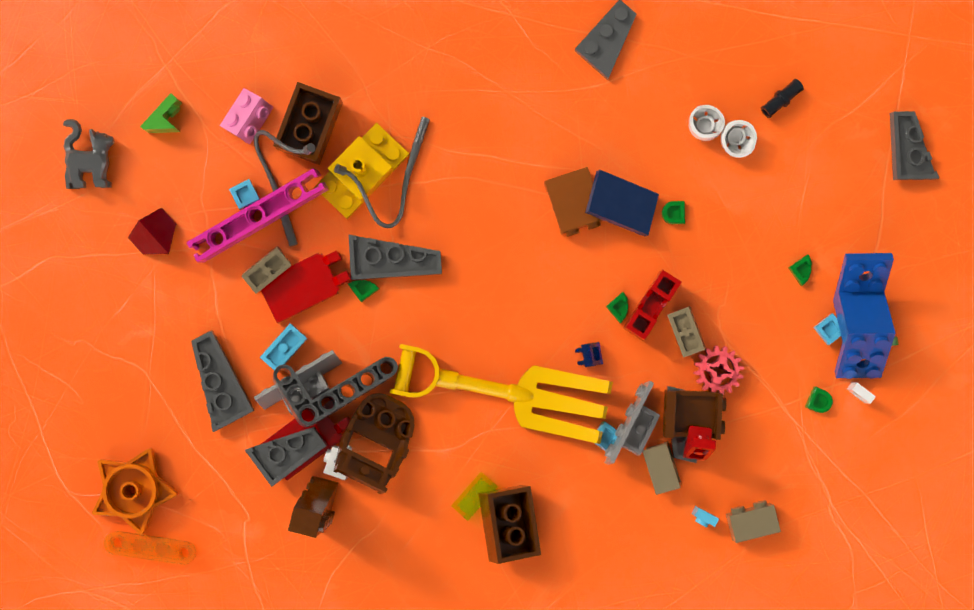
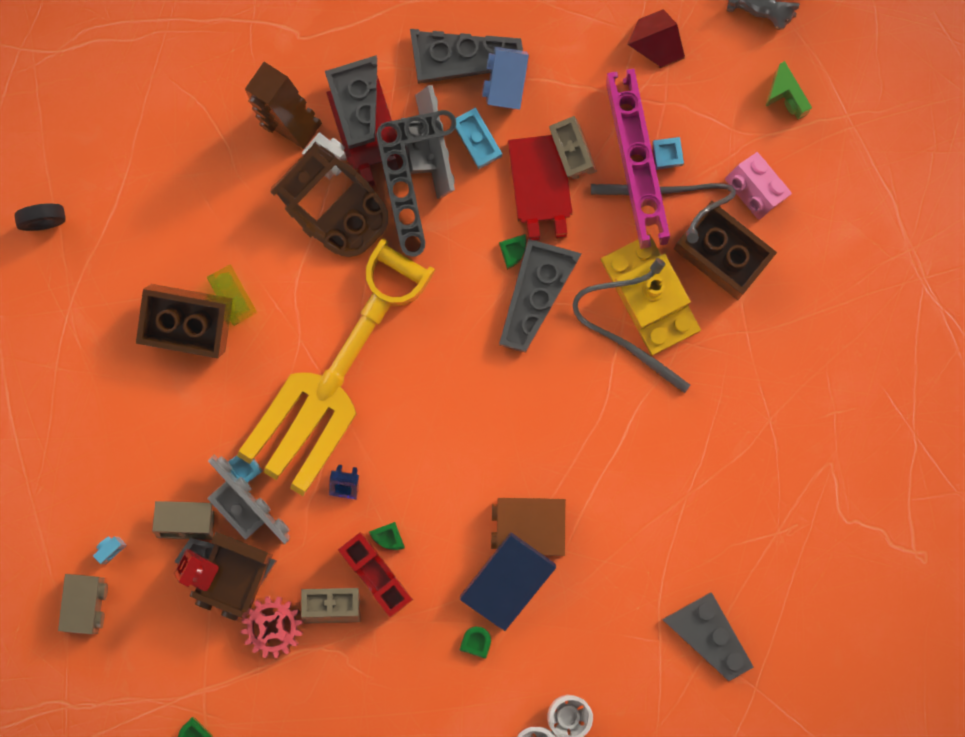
camera: 105 degrees right, 5 degrees down
none -> medium blue brick [482,47,529,109]

